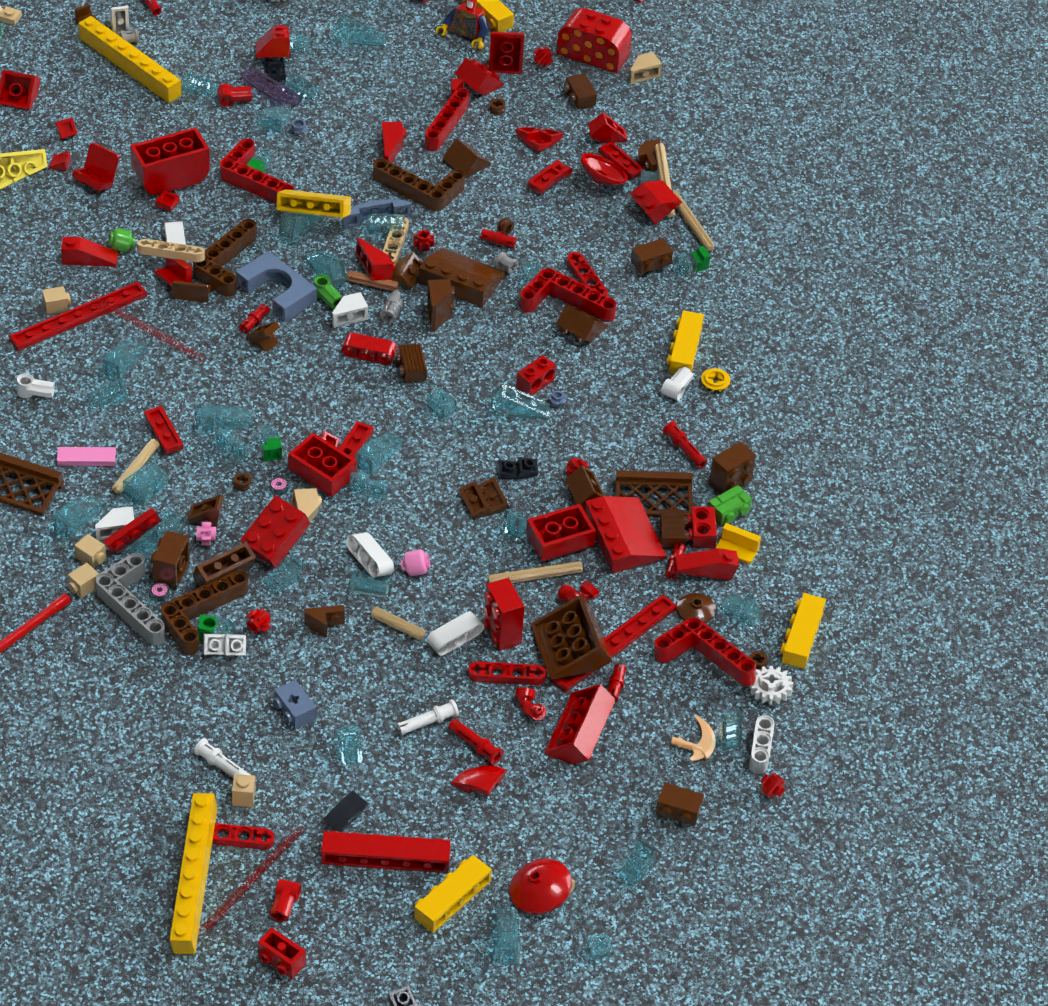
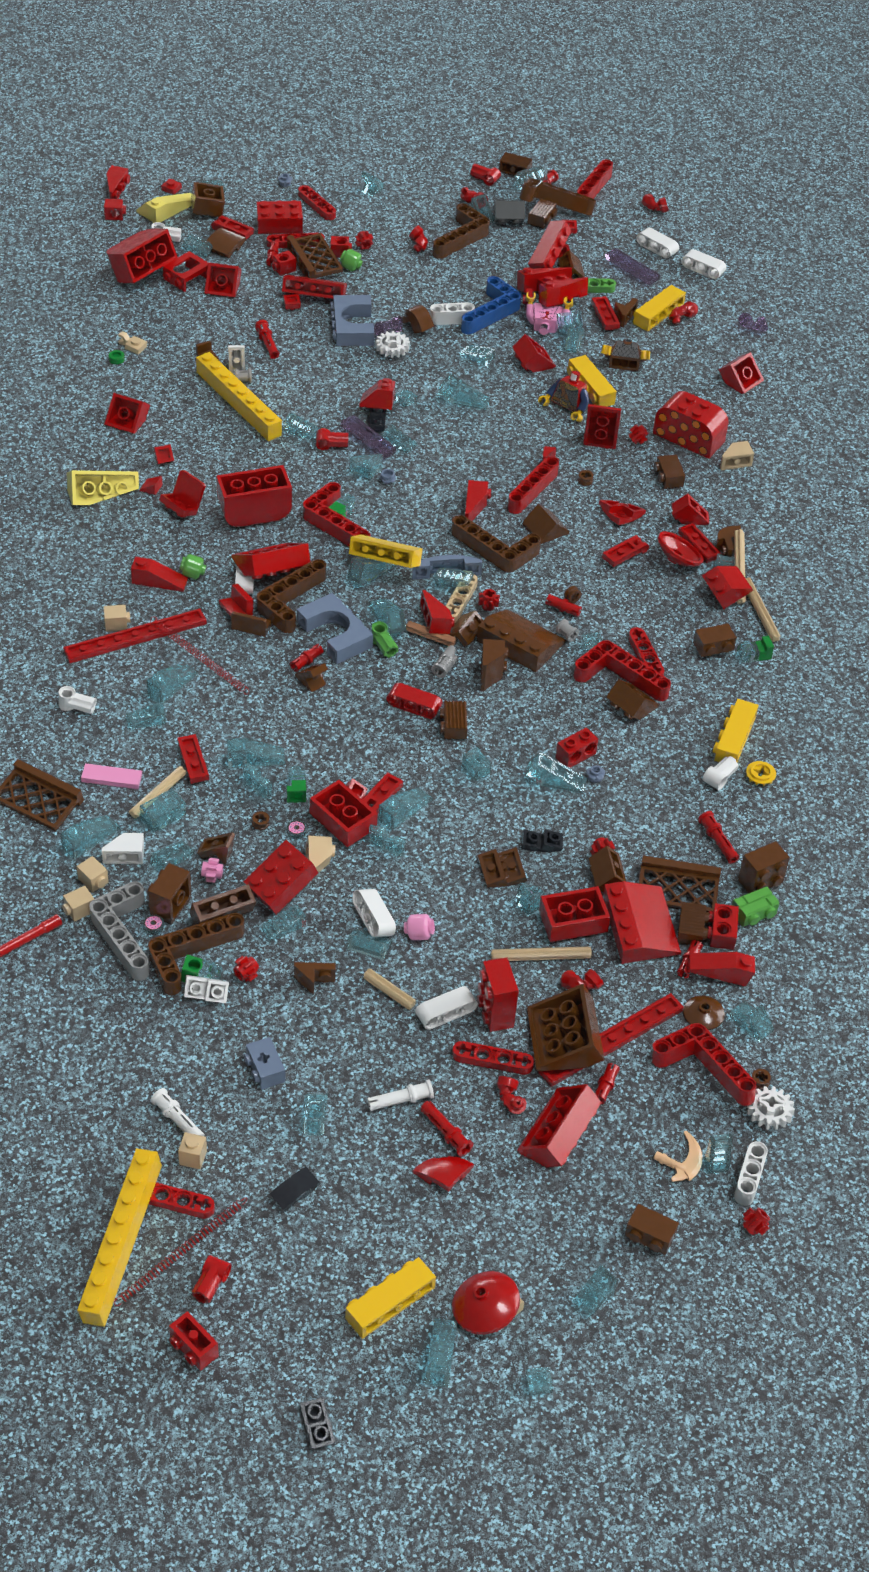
camera: 10 degrees right, 0 degrees up
red plate [104,507,162,554] -> none
clear light blue slope [126,525,165,559] -> none
tan beam [137,239,205,262] -> none
red plate [155,190,180,212] -> none
red brick [321,831,451,873] -> none
white slope [332,292,368,328] -> none
red slope [455,58,504,96] -> none
yellow panel [716,523,761,564] -> none
yellow brick [780,593,826,669] -> none
none -> red slope [231,543,311,579]

